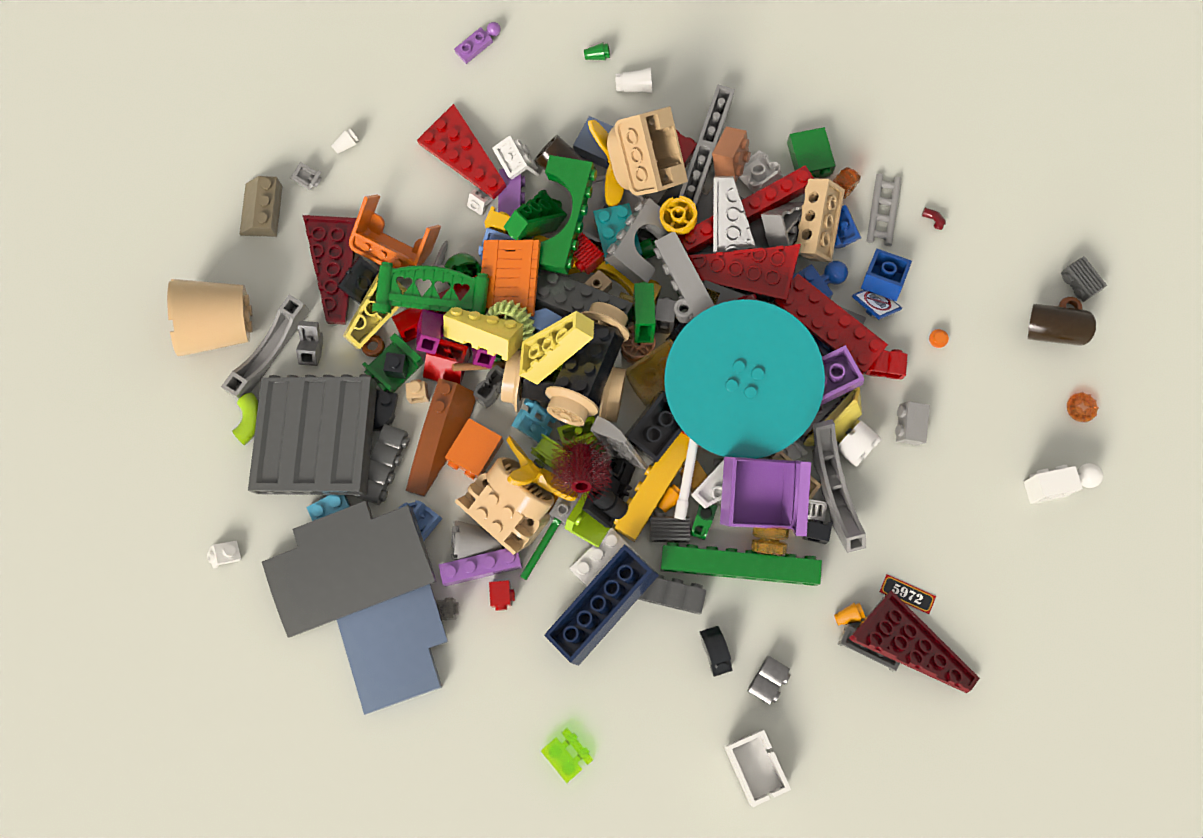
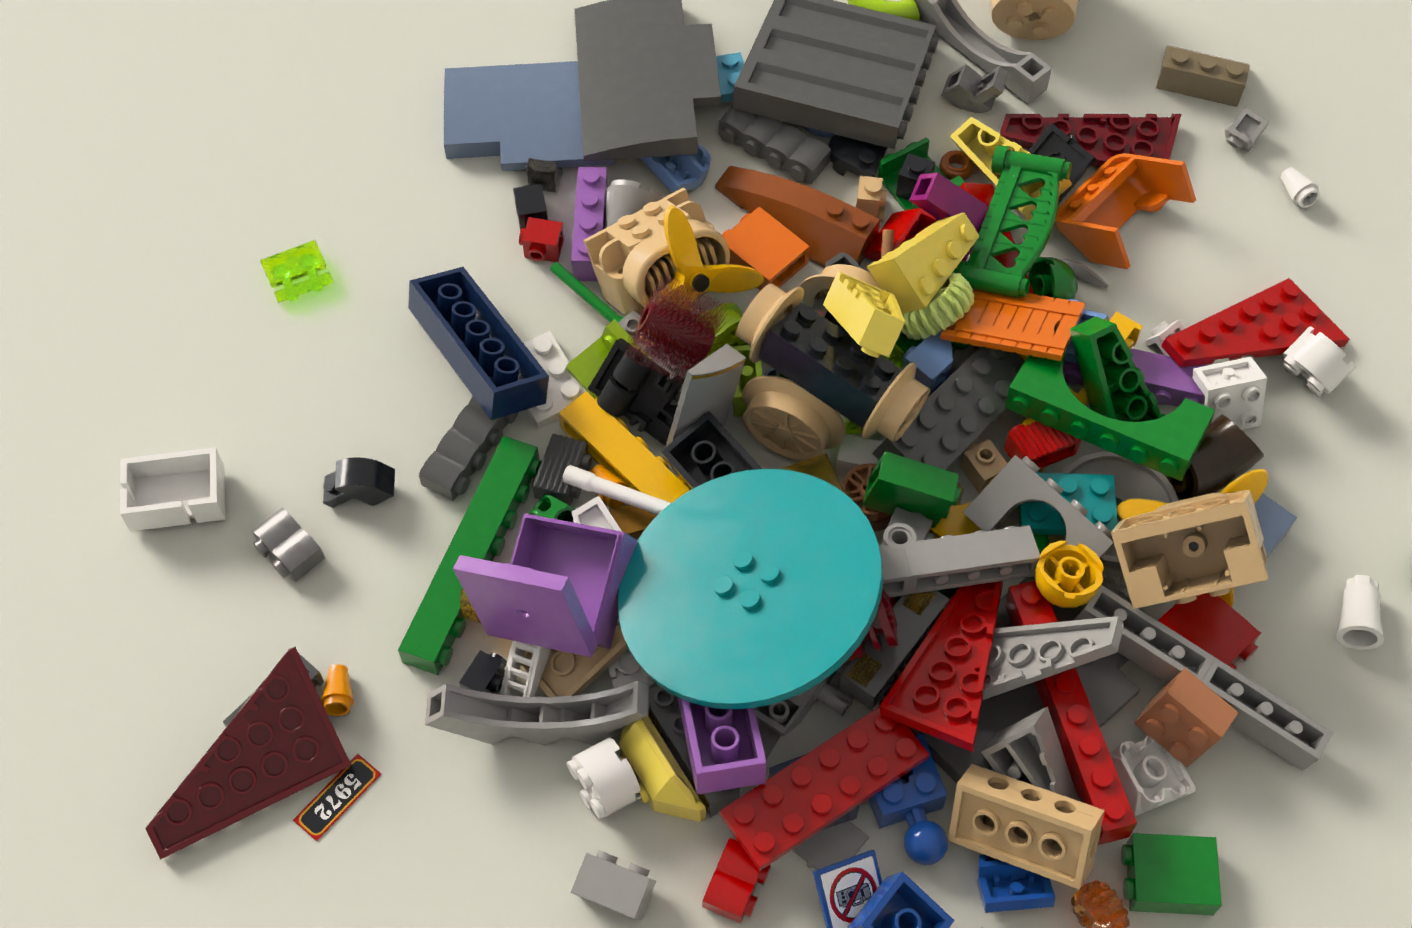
camera: 105 degrees right, 15 degrees down
none -> black brick [513,184,548,230]
none -> white brick [1283,327,1356,397]

